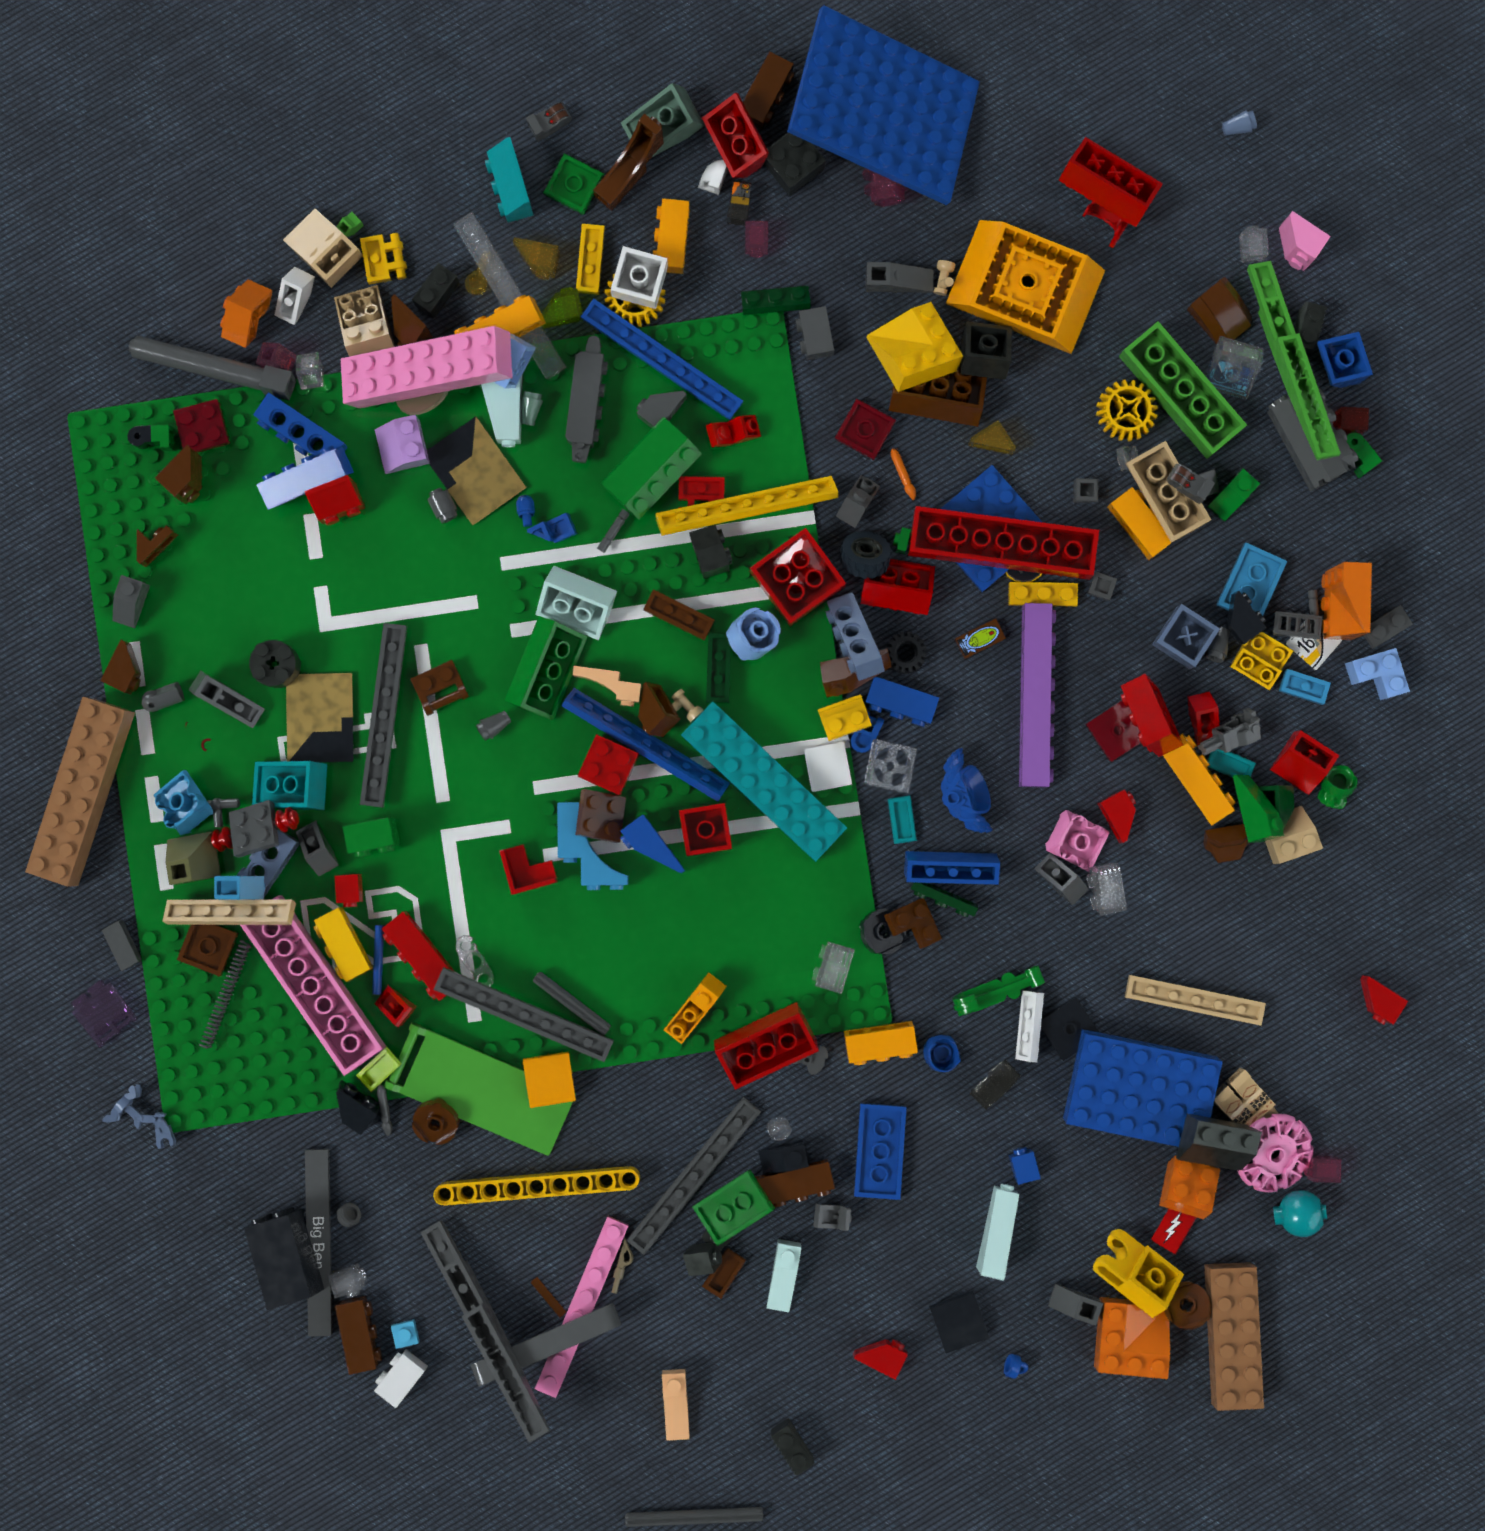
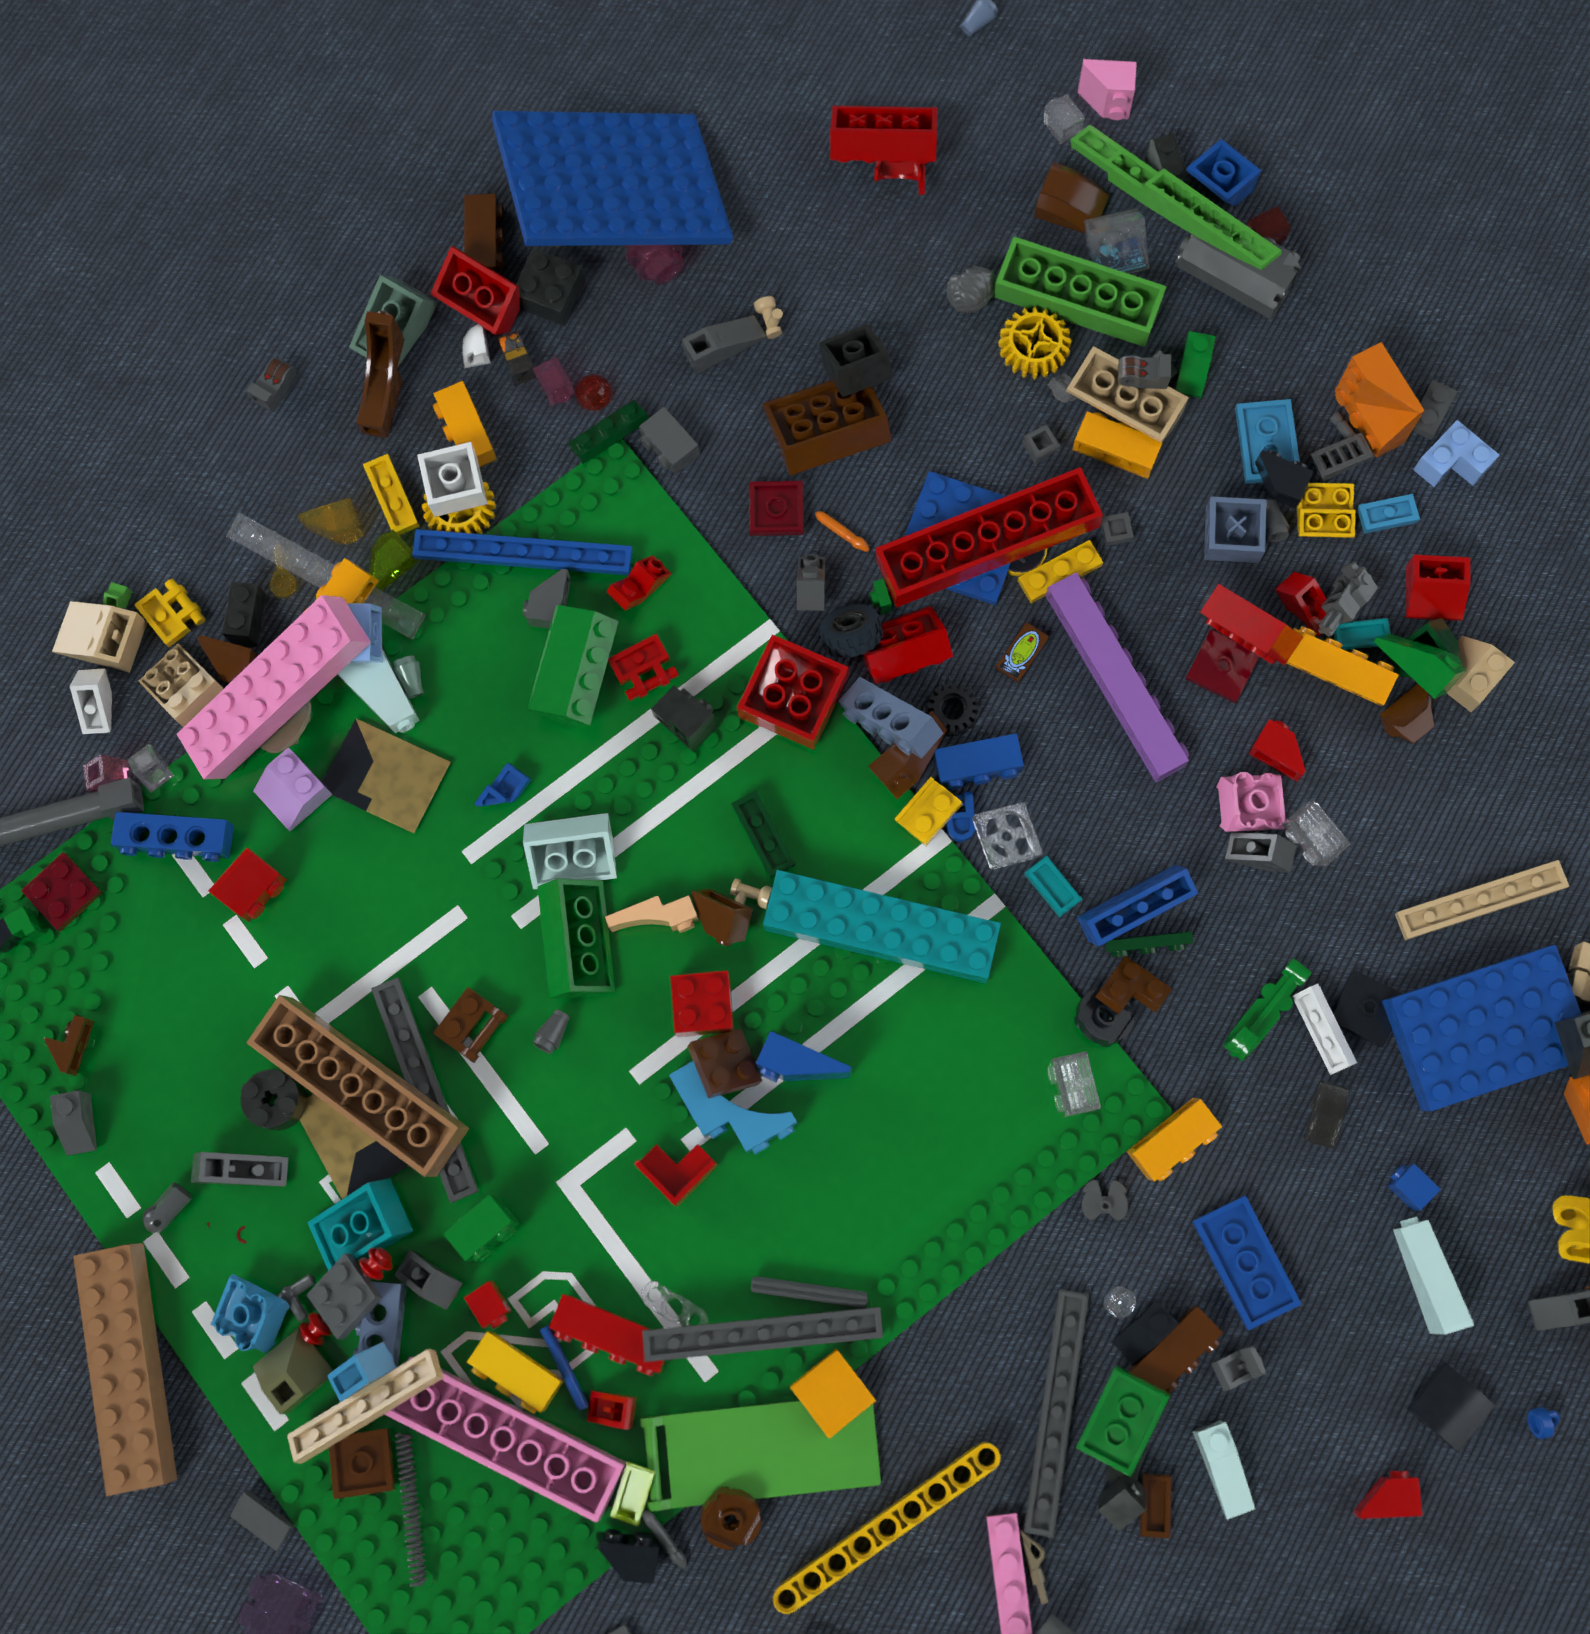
camera: 20 degrees left, 10 degrees down
reddish brown slope [100,640,141,694] -> none
reddish brown slope [155,445,202,505] -> none
orange brick [220,279,273,348] -> none
brick [256,445,354,510] -> none
dark grey brick [427,488,458,524] -> none
teal slope [485,137,533,223] -> none
blue cylinder [516,495,535,527] -> none
green tile [543,153,604,215] -> none
blue plate [562,688,730,802] -> none
dark grey hinge [565,335,608,463] -> none
dark grey wheel [597,509,630,553] -> none
reddish brown plate [643,589,715,641] -> none
yellow plate [655,476,838,536] -> none
light orange slope [664,972,727,1044] -> none
red brick [679,803,732,856] -> none
red brick [714,1002,819,1090] -> none
light blue brick [726,608,781,661] -> none
white sticker [804,742,852,792] -> none
yellow slope [866,302,963,392] -> none
blue hair [923,1035,961,1072] -> none
blue piece [941,748,993,833] -> none
light orange slope [946,220,1105,354] -> none
clear yellow slope [968,420,1016,455] -> none
sticker [1286,619,1342,670] -> none
green hair [1317,765,1358,809] -> none
green leg [1347,432,1382,478] -> none
none -> medium nougat brick [247,995,469,1177]
none -> clear red brick [575,374,612,411]
none -> dark grey hair [946,265,995,314]

